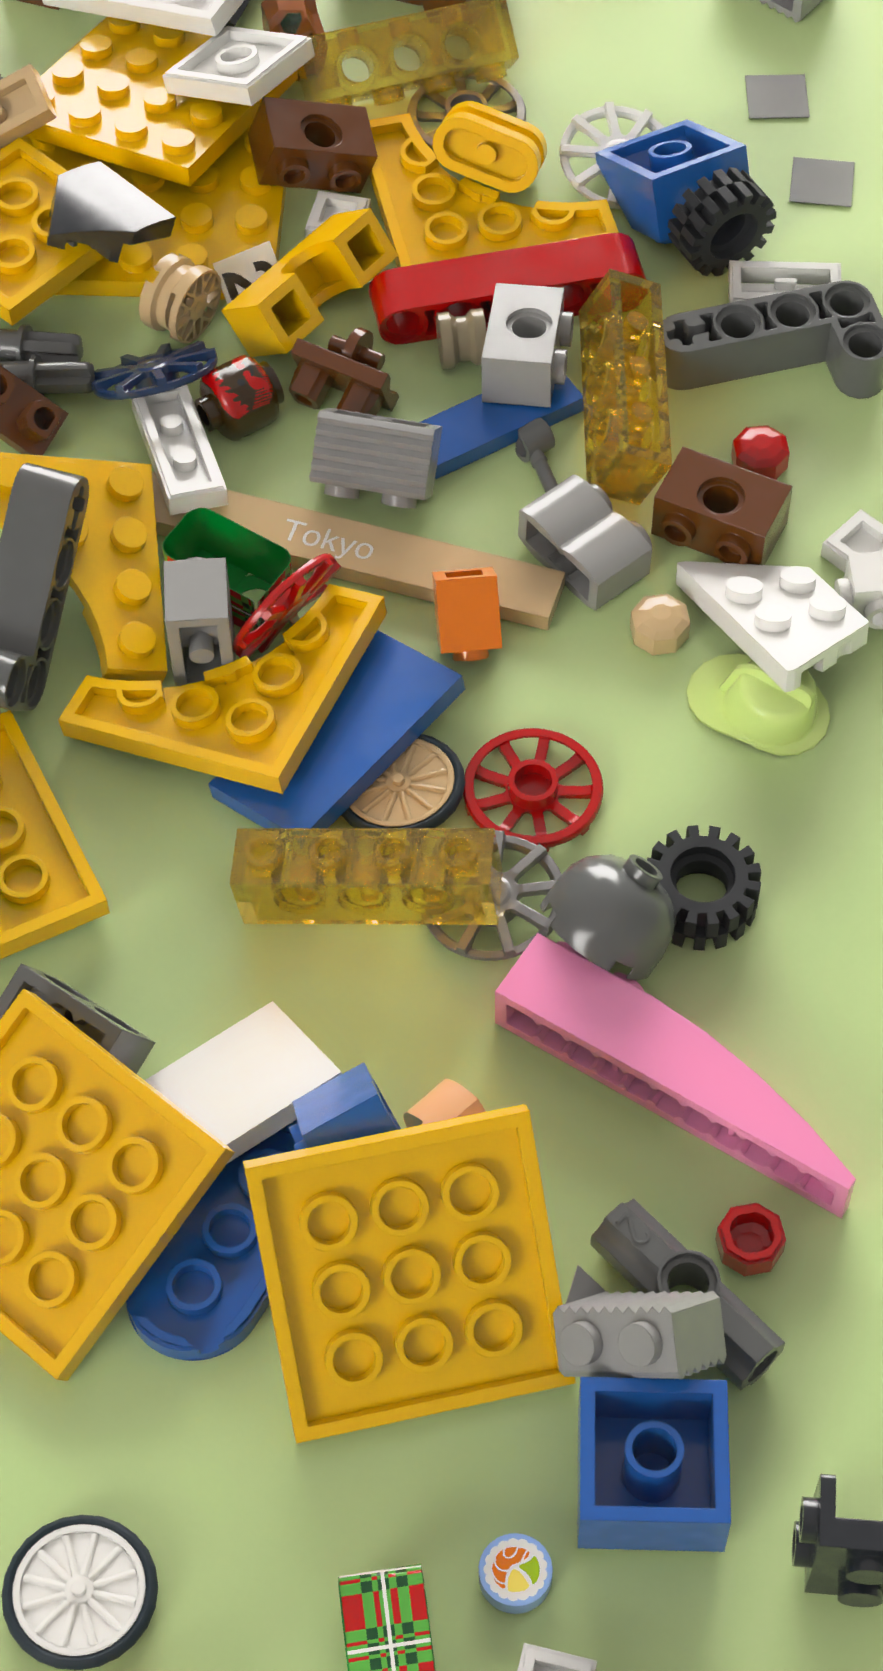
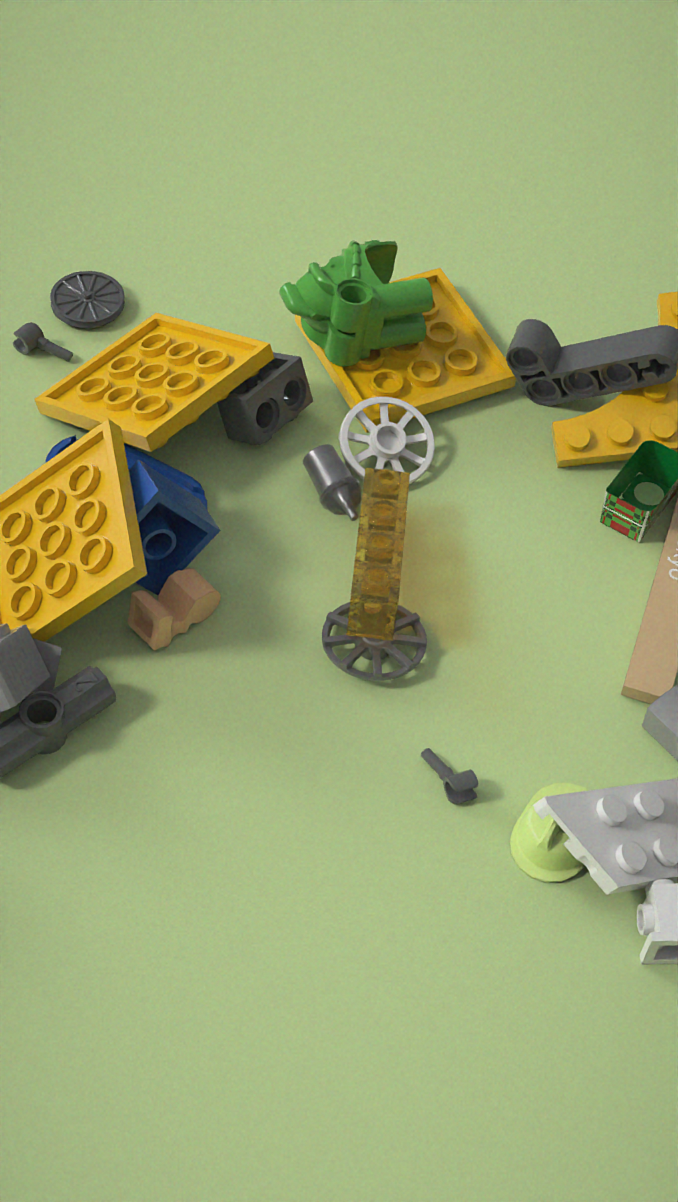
camera: 85 degrees right, 5 degrees down
yellow plate [58,584,387,794] -> none
white tile [144,1001,342,1163] -> none
light grey brick [163,557,236,686] -> none
blue tile [208,630,465,852] -> none
red wheel [232,553,341,658] -> none
tan wheel [341,734,465,840] -> none
orange brick [432,567,502,661] -> none
red wheel [463,728,604,852] -> none
bright pink slope [495,933,856,1218] -> none
dark grey cylinder [540,854,676,981] -> none
tan tile [630,594,690,655] -> none
black tyre [647,825,761,951] -> none
red tile [715,1202,786,1277] -> none
none -> piece [303,444,362,521]
none -> white wheel [338,397,435,488]
none -> dark grey hand [421,748,478,804]

